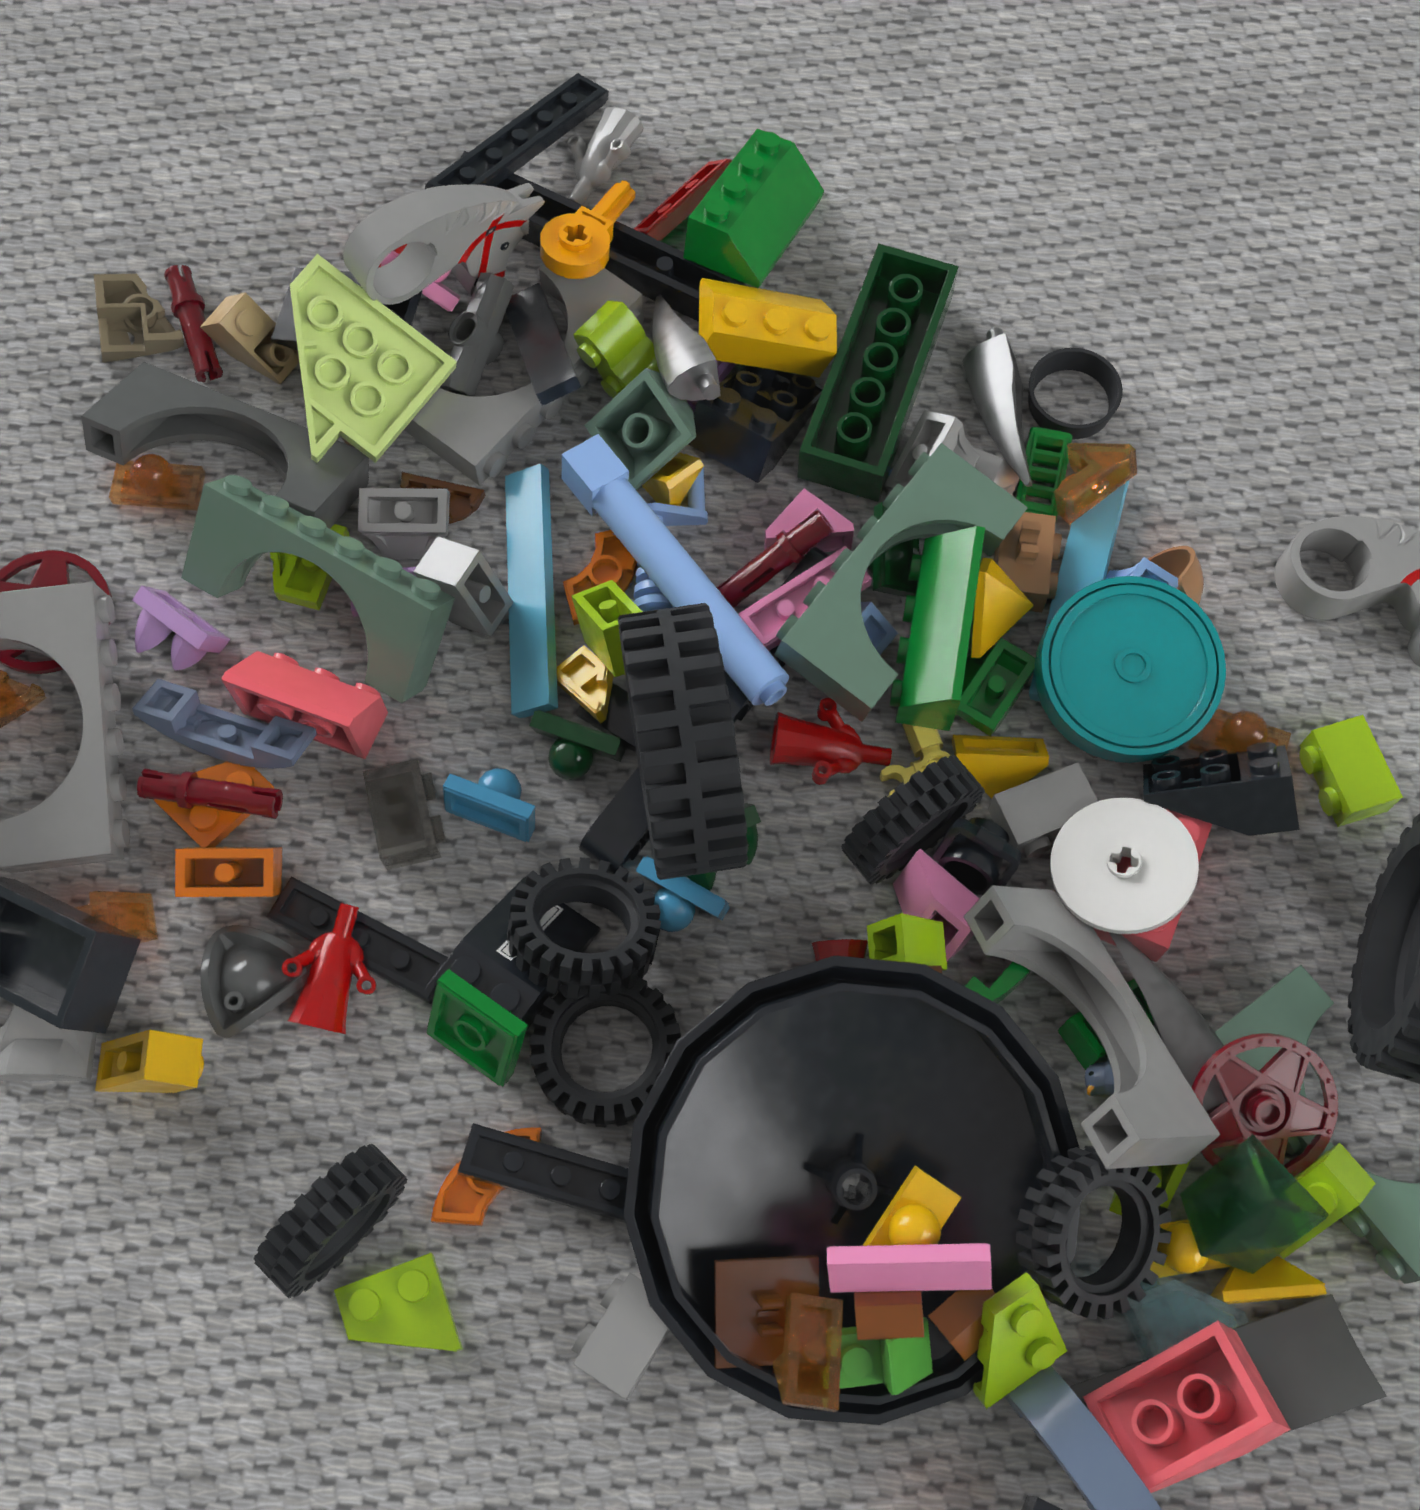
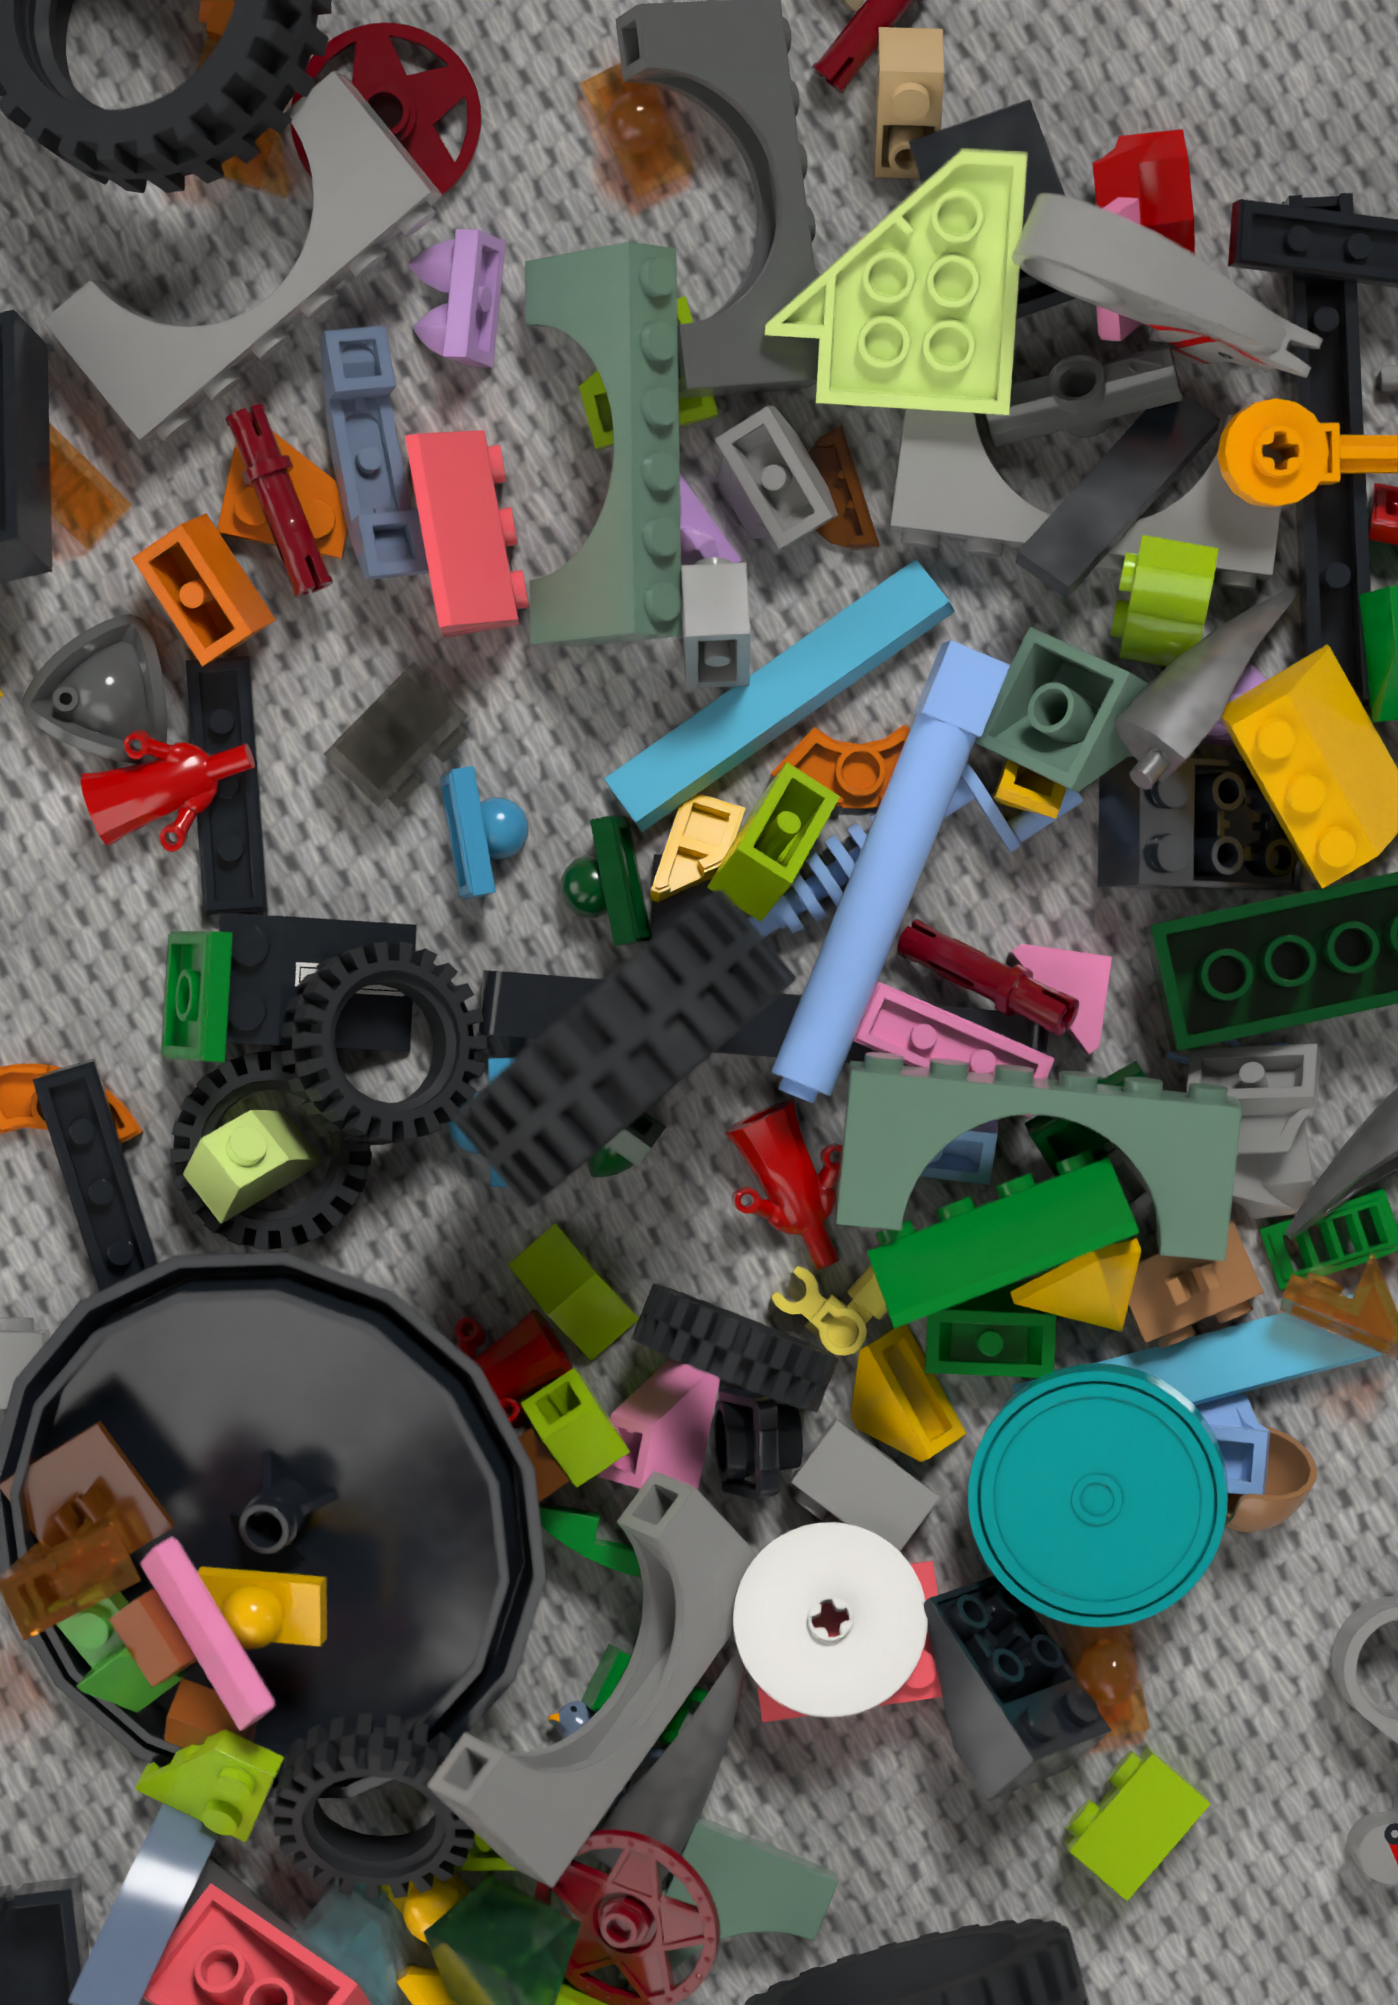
camera: 55 degrees right, 20 degrees up
none -> yellowish green slope [183,1110,323,1223]
none -> lime slope [508,1223,639,1361]

